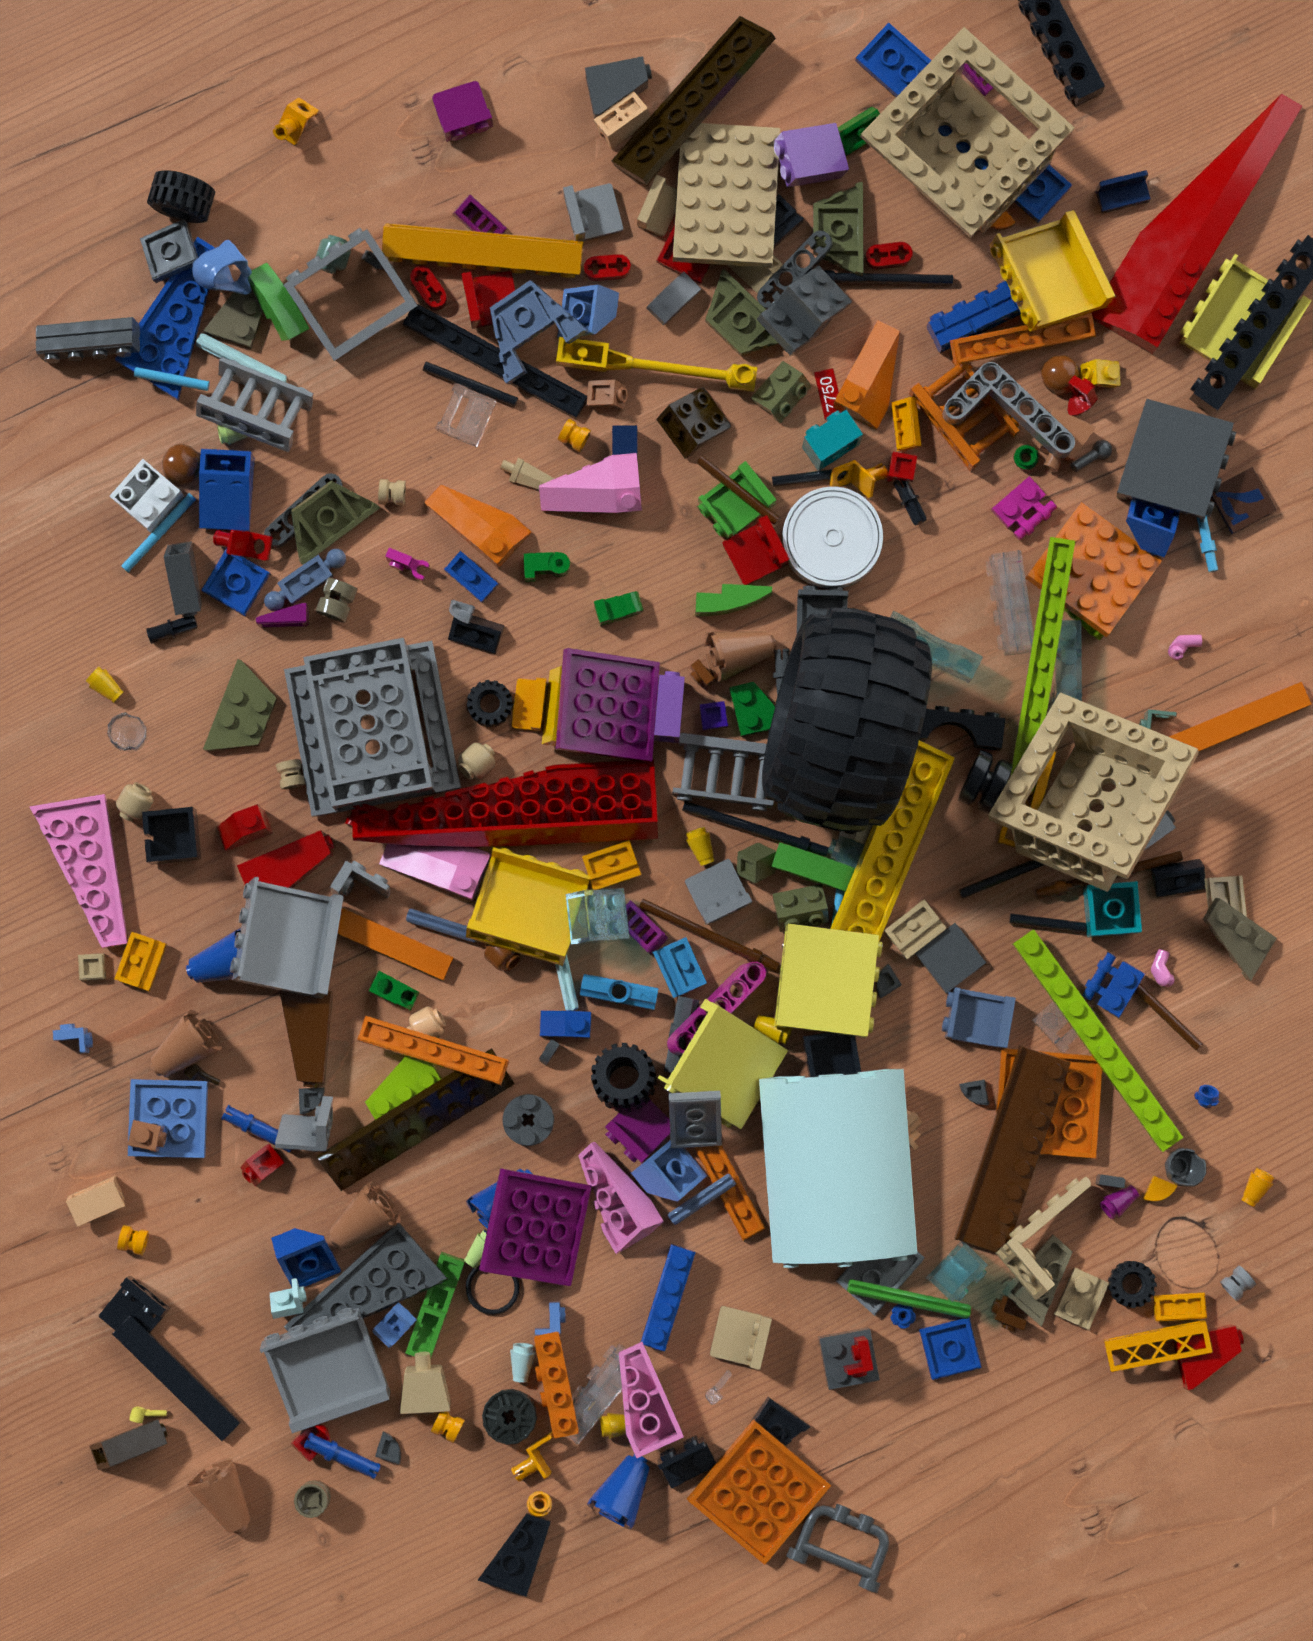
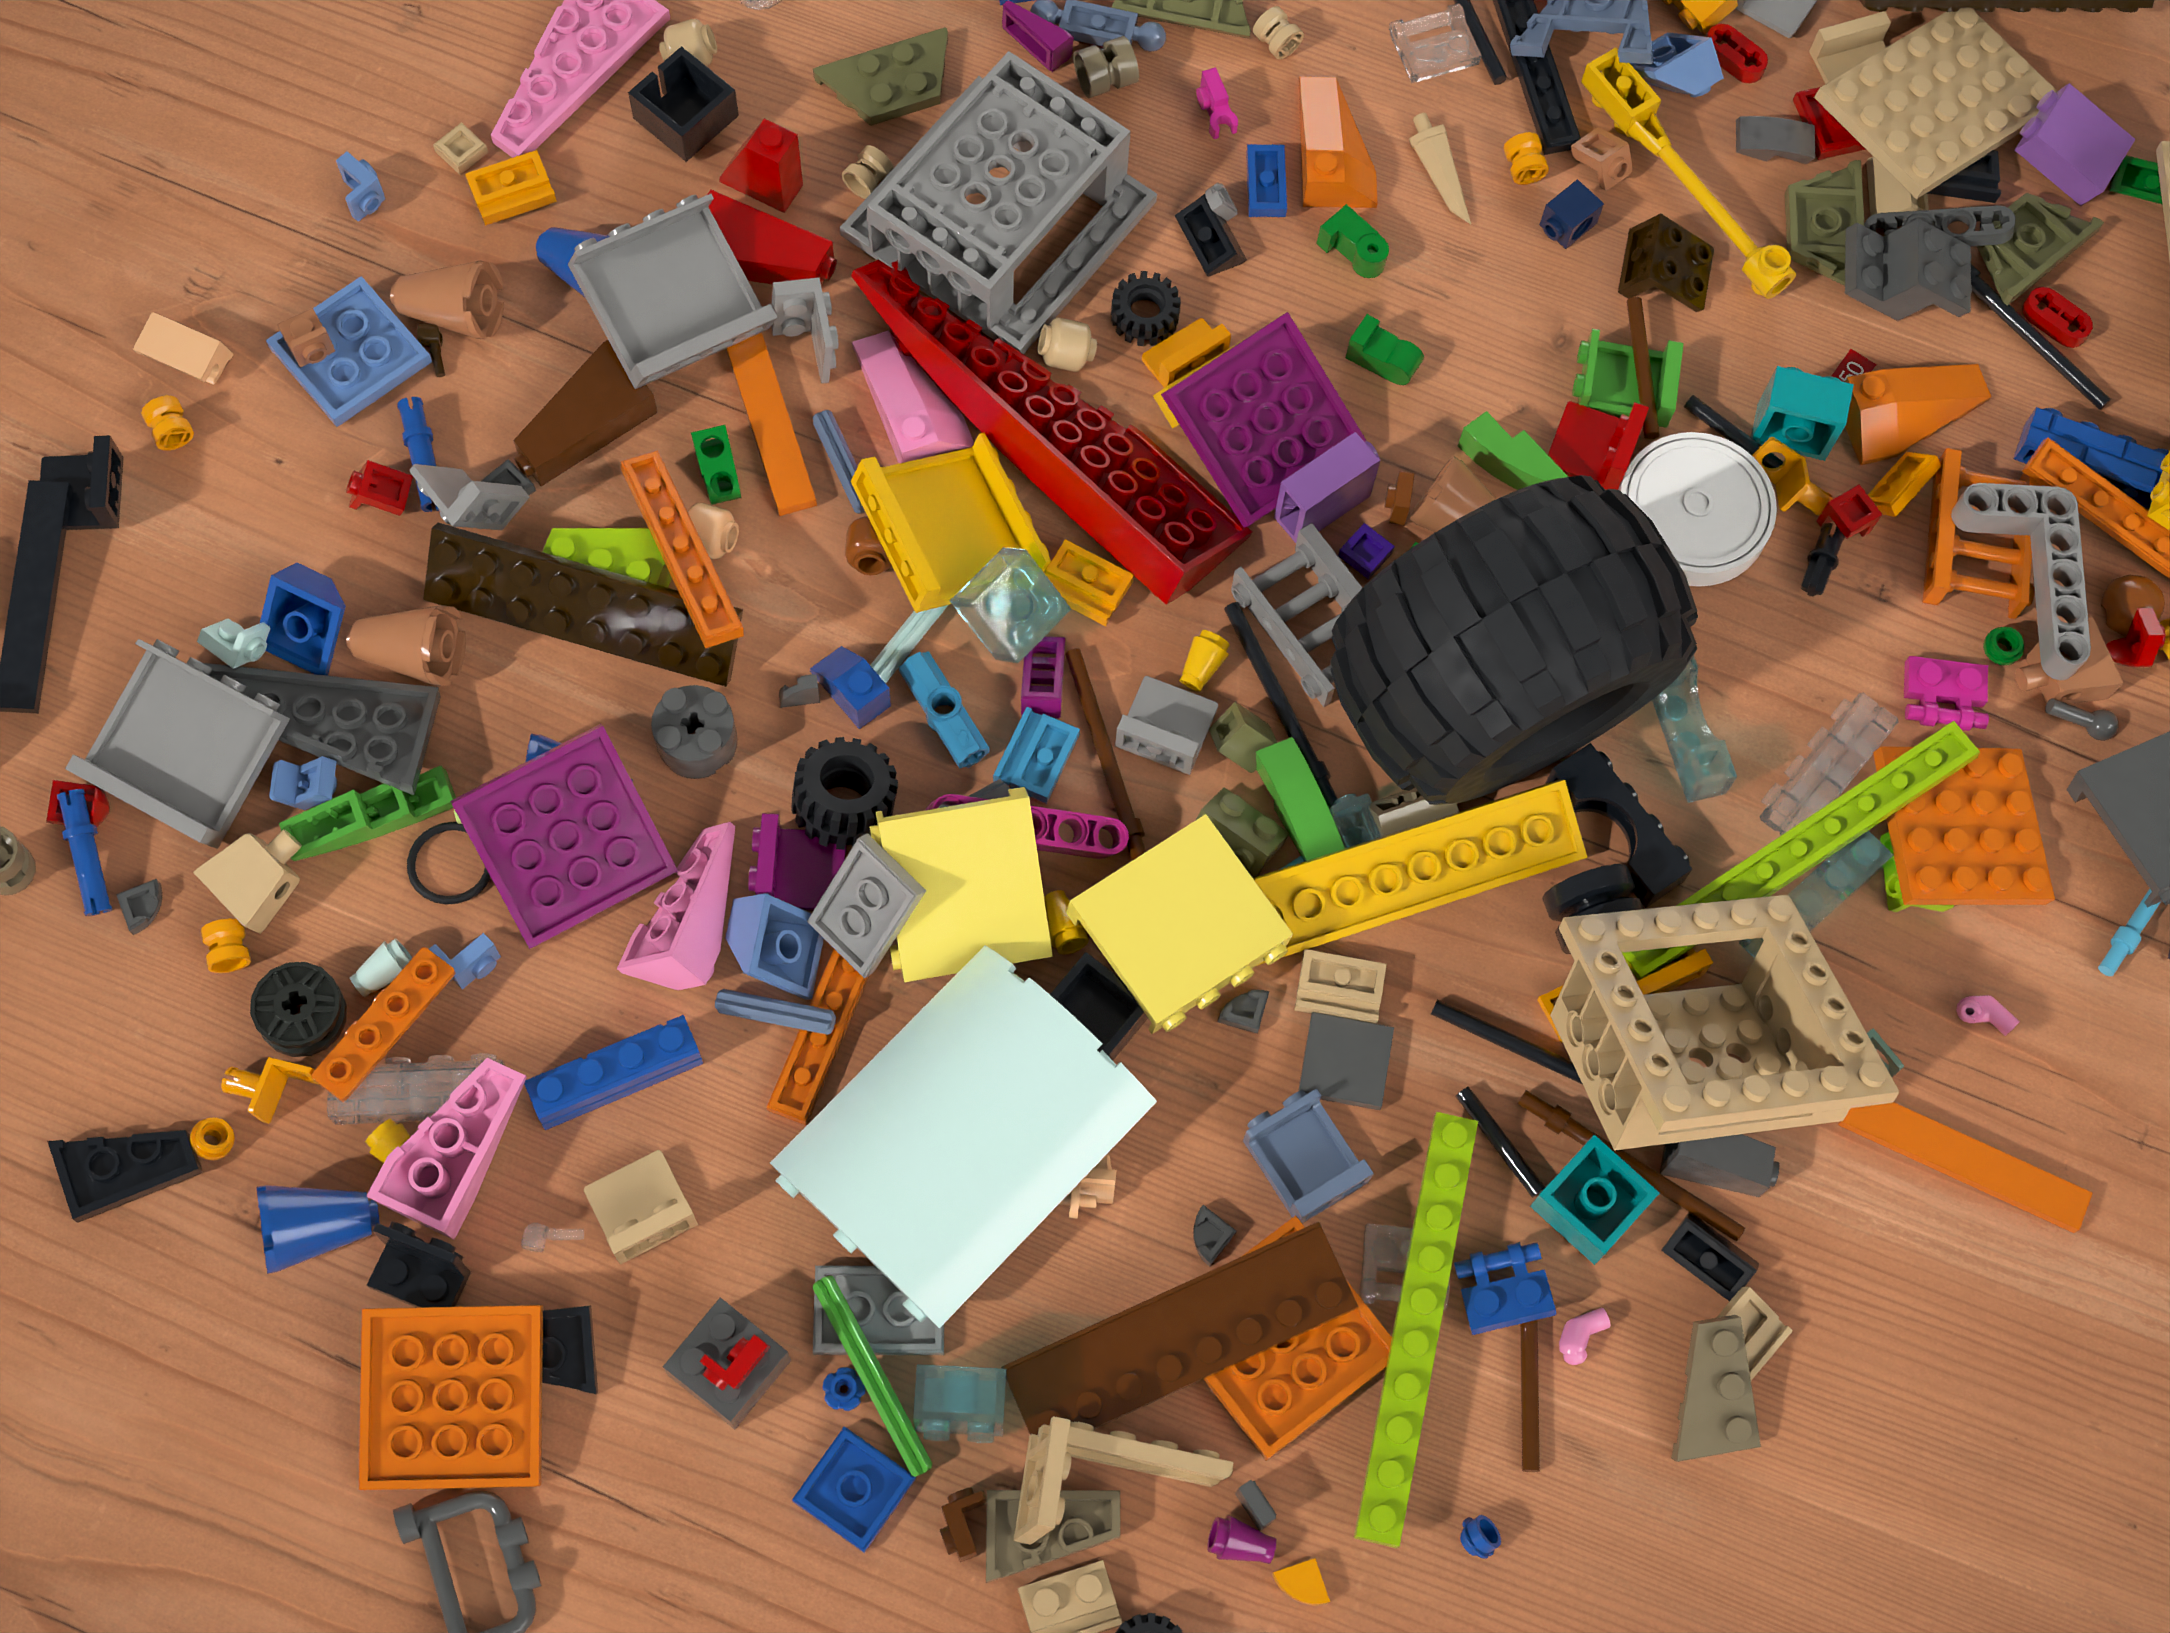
camera: 45 degrees right, 15 degrees down
bright pink wedge [539,453,642,513] -> none
olive bracket [751,361,811,423] -> none
blue slope [1126,499,1180,558] -> none
dark grey hair [1165,1148,1206,1187] -> none

